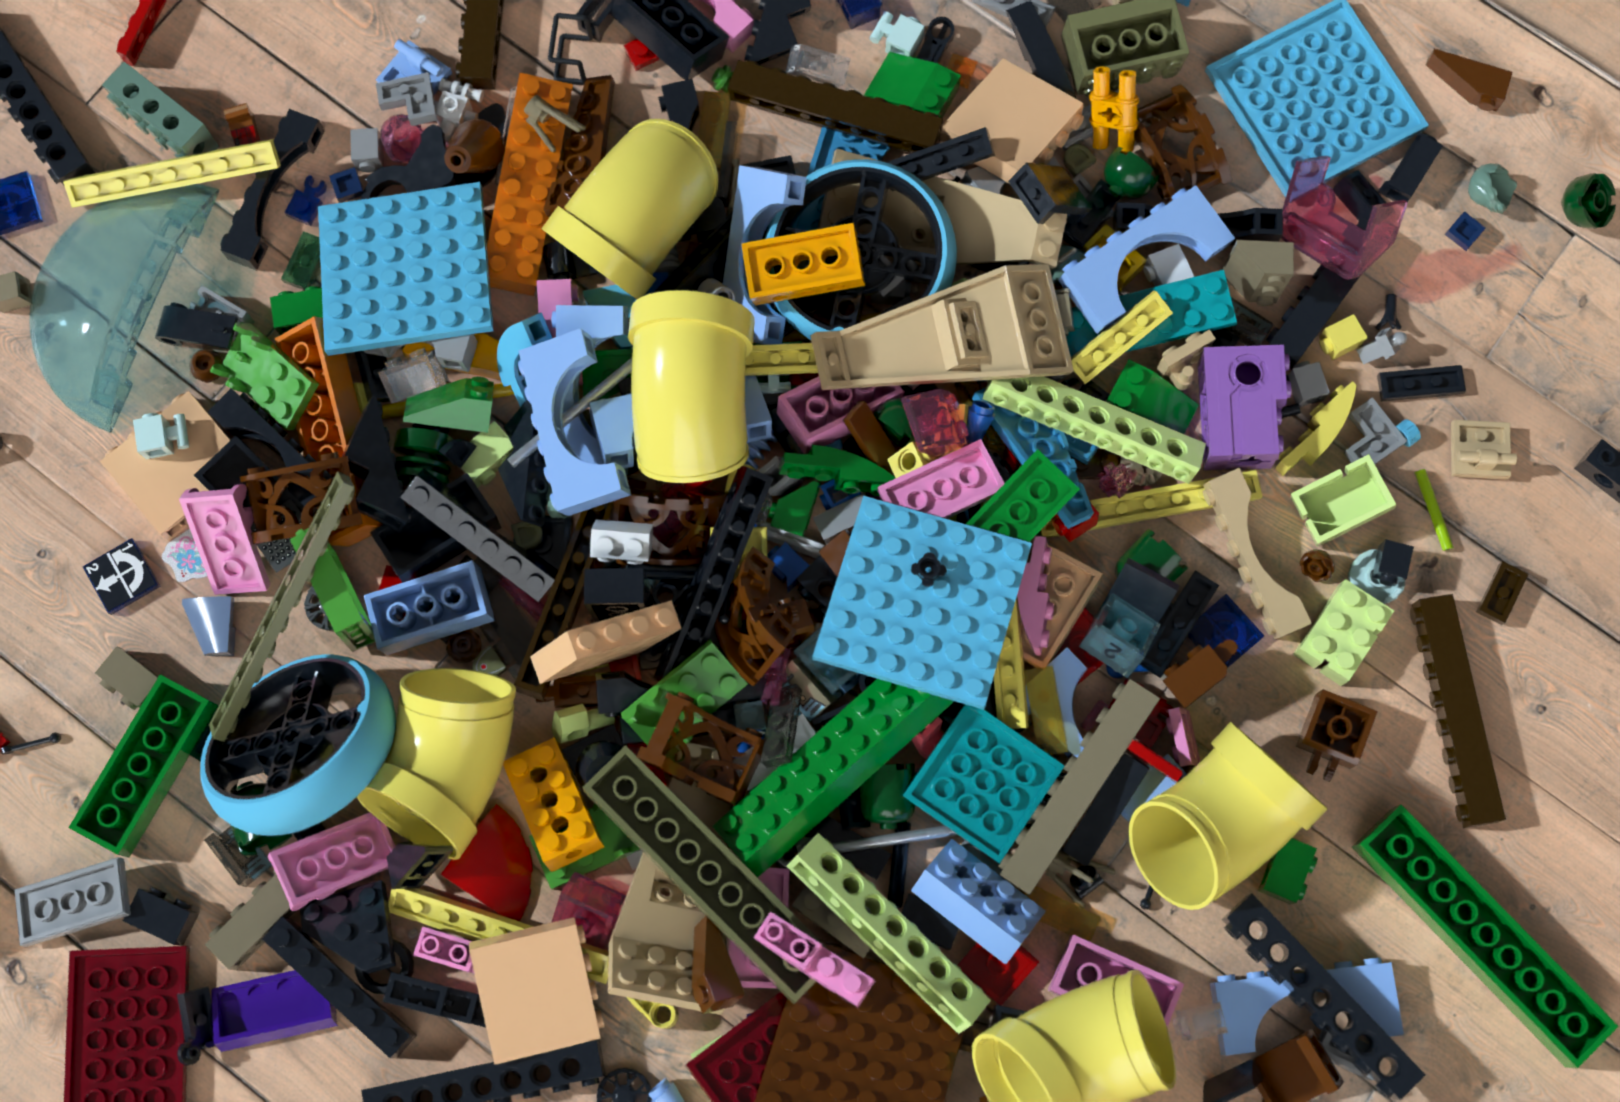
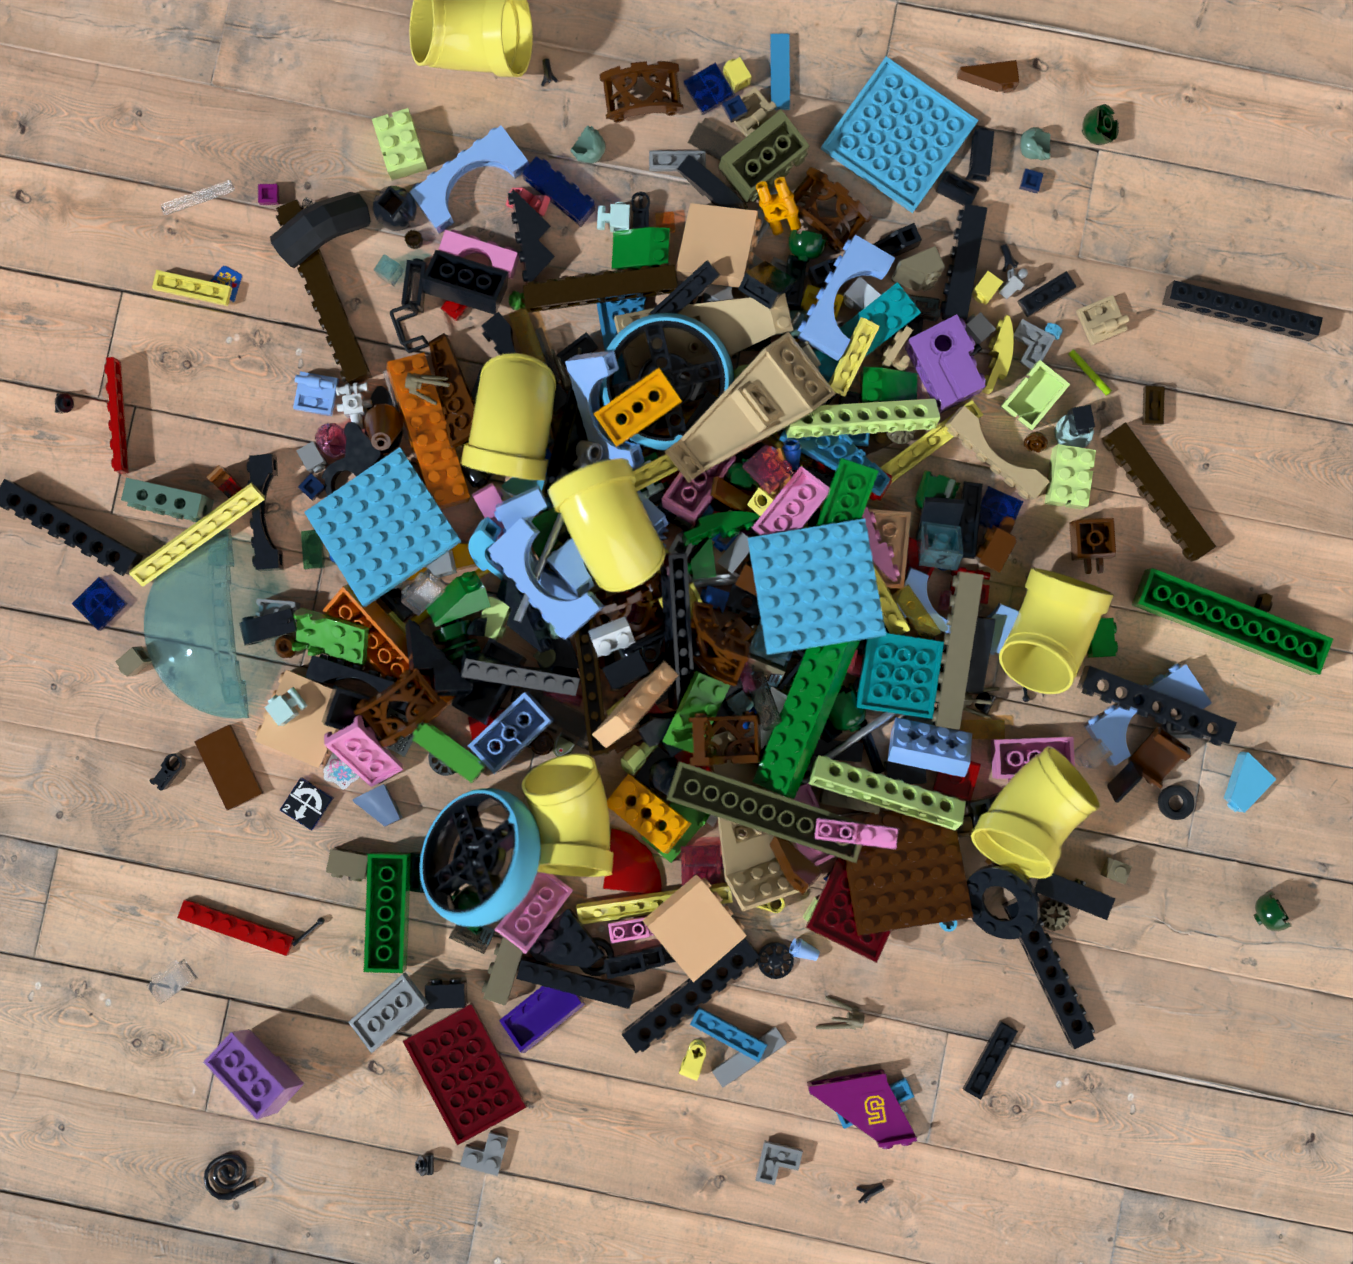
camera: 30 degrees left, 10 degrees up
black hinge [177,987,215,1065] -> none
olive plate [209,472,355,742] -> none
green brick [270,286,323,335] -> none
clear blue plate [284,175,327,226] -> none
light grey plate [376,72,438,126] -> none
black slope [386,841,453,889] -> none
clear brick [786,44,851,87] -> none
black plate [911,552,946,587] -> none
olive tile [1064,144,1097,177] -> none
clear pink gear [1097,462,1134,498] -> none
red tile [1127,740,1183,783] -> none
bright pink plate [1166,707,1201,769] -> none
clear pink windscreen [1281,155,1408,279] -> none
none -> reddish brown tile [194,724,263,811]
none -> dark brown plate [1254,593,1273,612]

